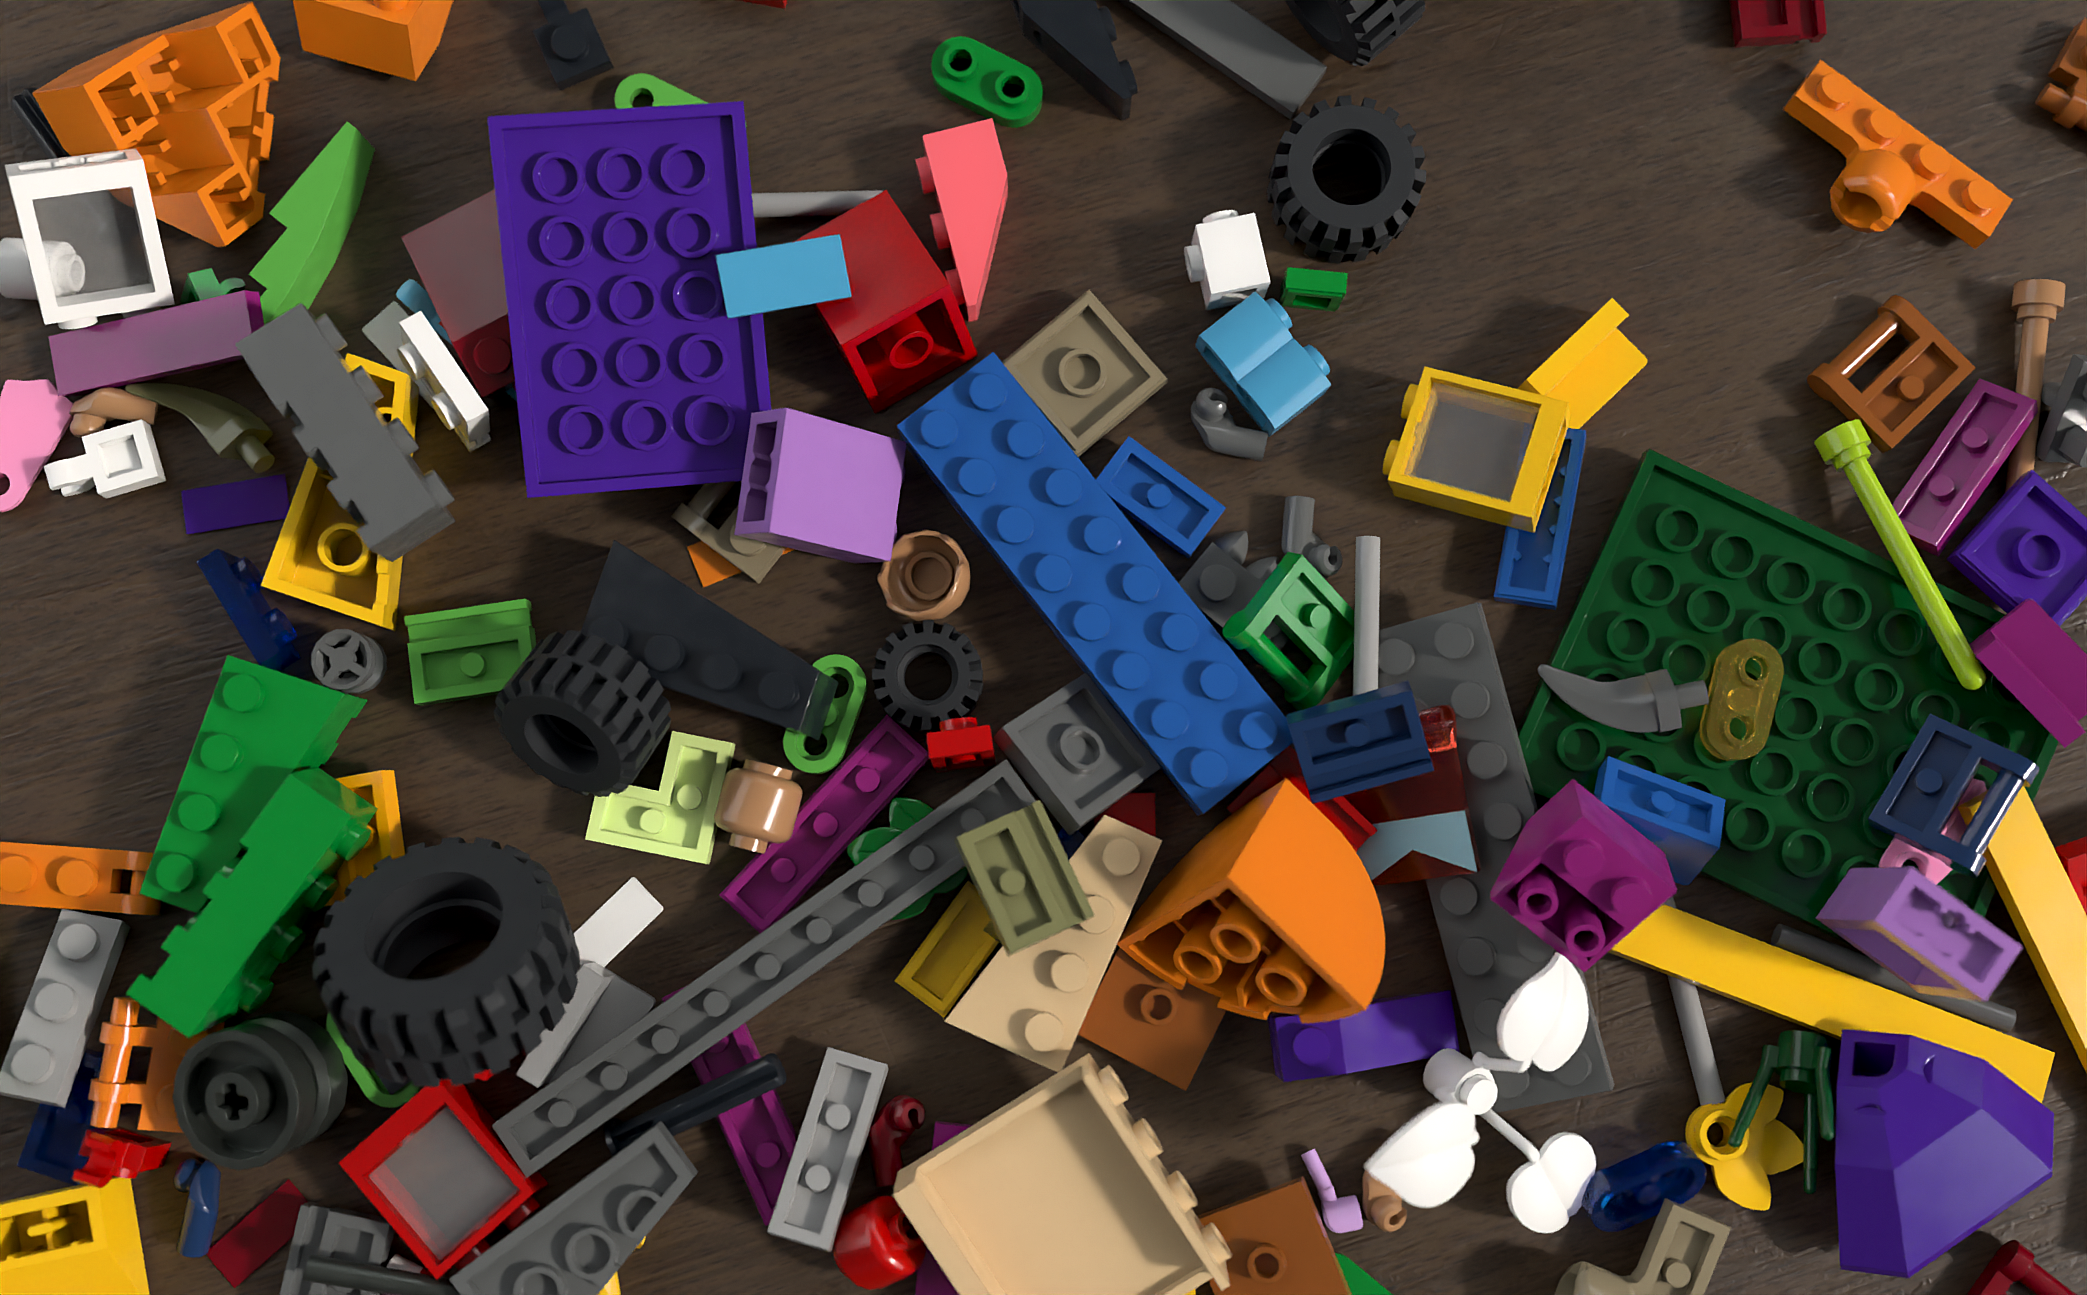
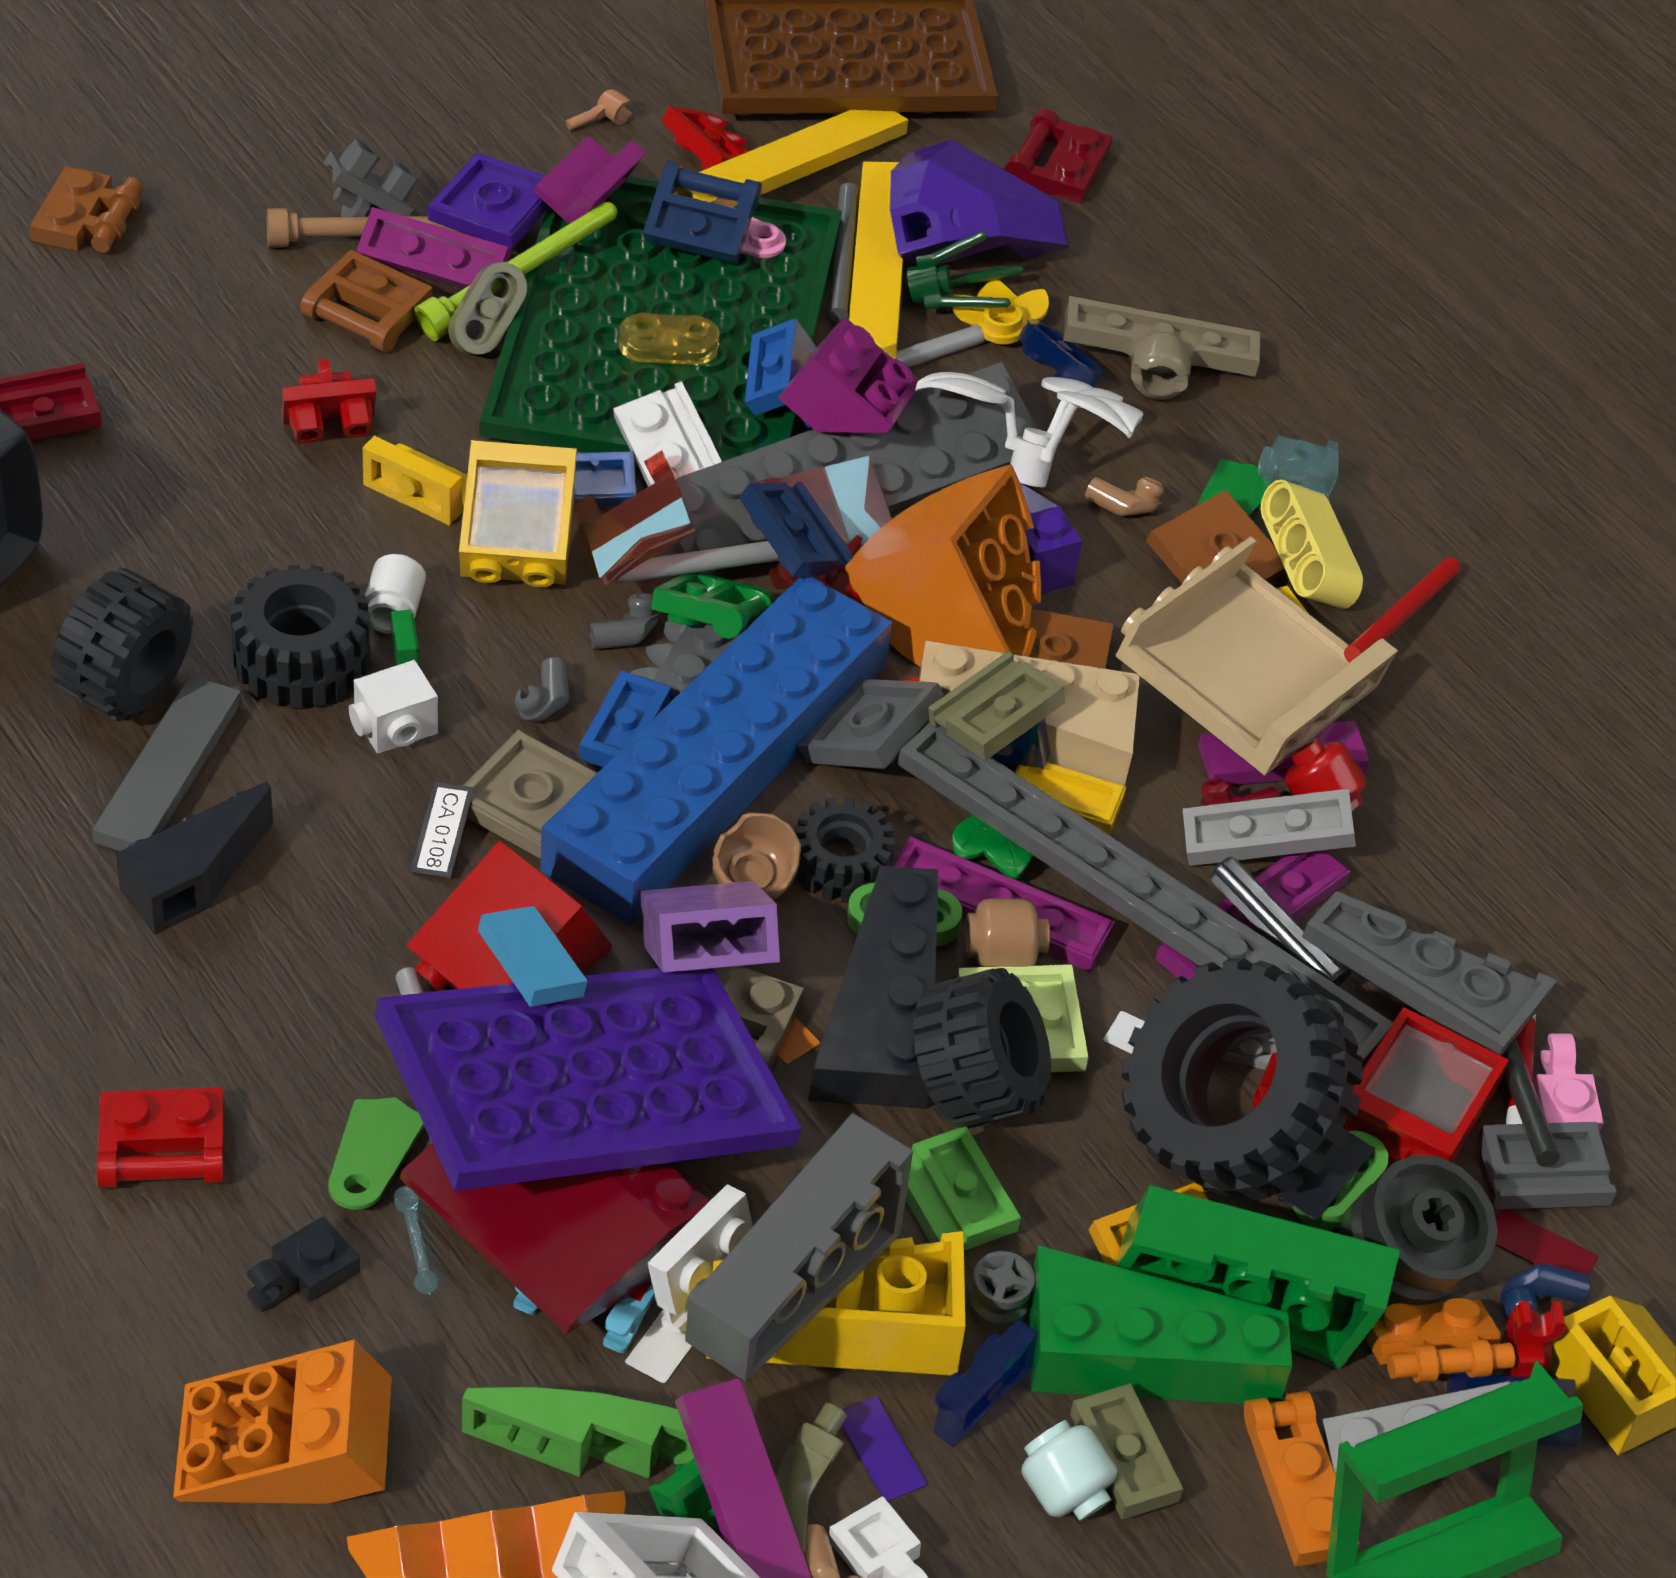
camera: 110 degrees left, 35 degrees down
coral slope [915,118,1008,322] -> none
red plate [926,717,996,773] -> none
green plate [931,36,1043,128] -> none
dark azure brick [1195,291,1331,437] -> none
lavender hand [1301,1148,1363,1233] -> none
dark grey bar [1538,664,1709,732] -> none
orange plate [1783,60,2013,249] -> none
medium lavender window [1816,867,2022,1001] -> none
none -> red hips [281,358,377,444]
none -> white brick [365,554,426,634]
none -> sticker [410,781,474,878]
none -> olive plate [448,262,527,355]
none -> clear red flag [574,450,696,586]
none -> white plate [613,381,722,490]
none -> light aqua head [1021,1420,1118,1521]
none -> olive plate [1070,1383,1183,1520]

